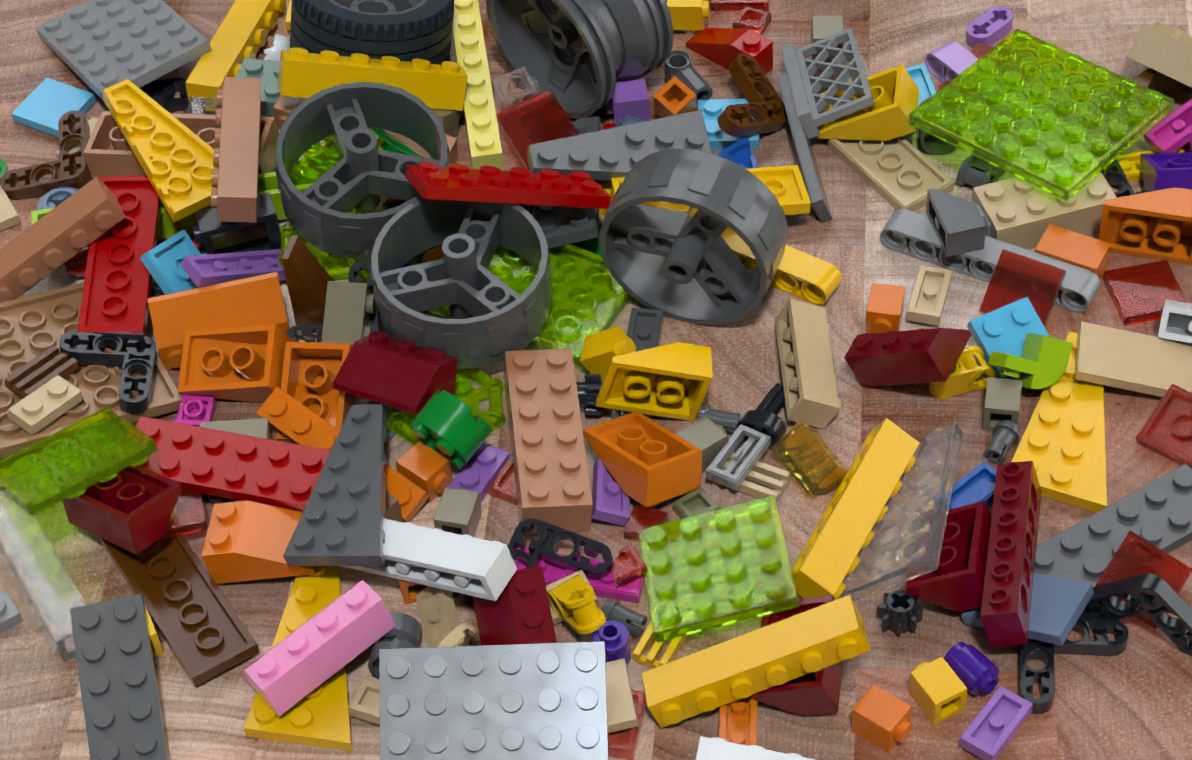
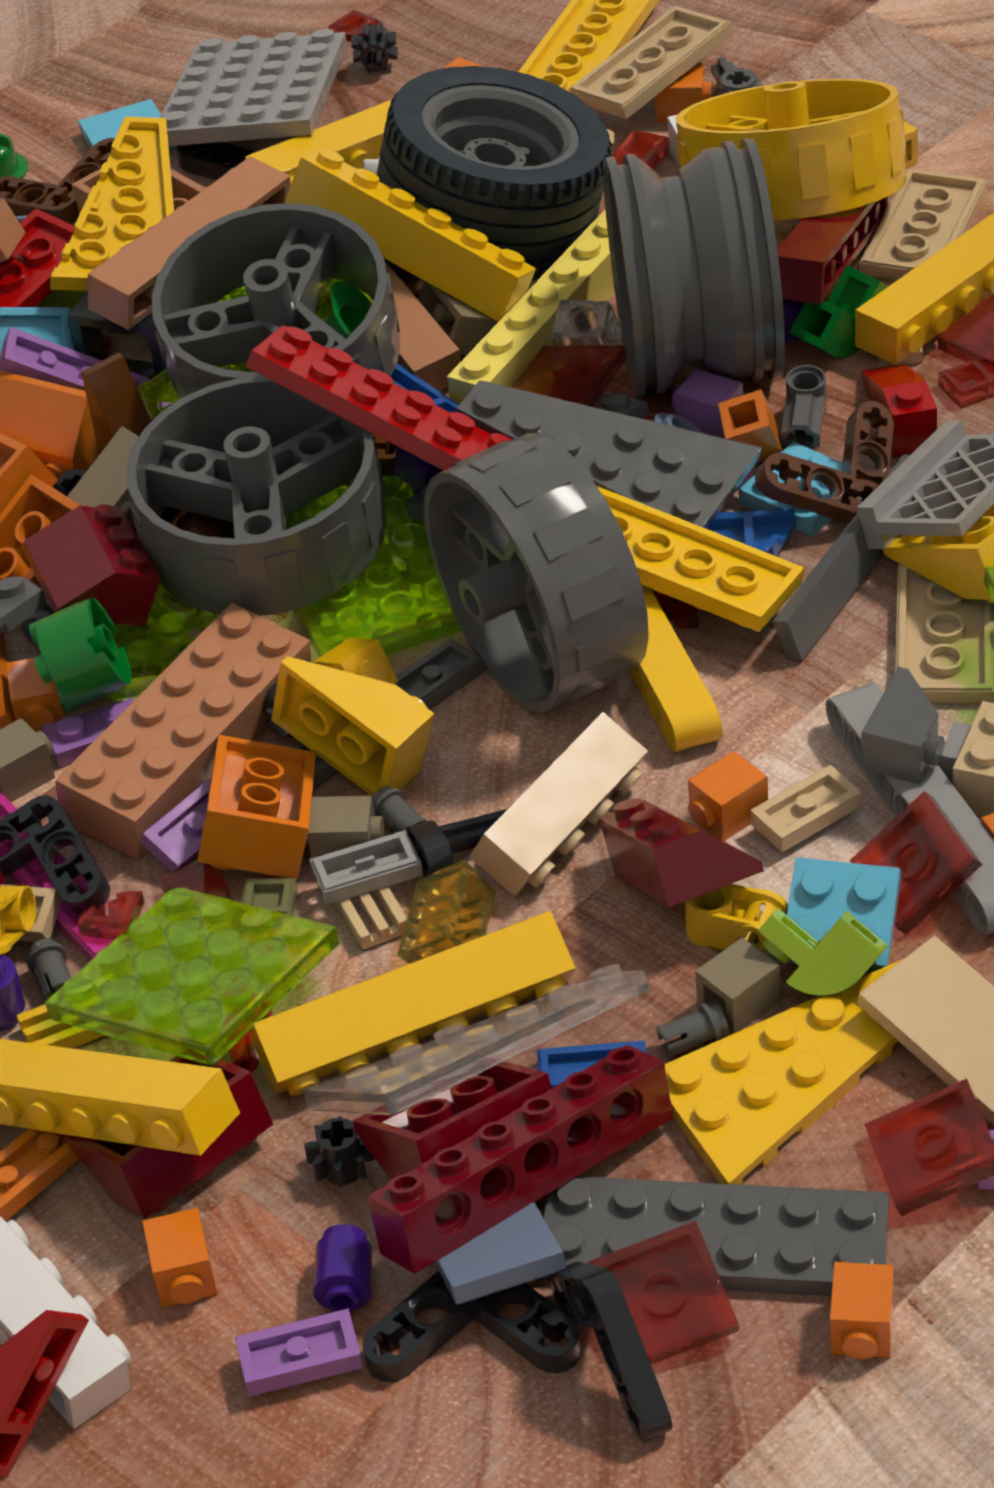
camera: 40 degrees right, 5 degrees down
yellow brick [909,657,967,726] -> none

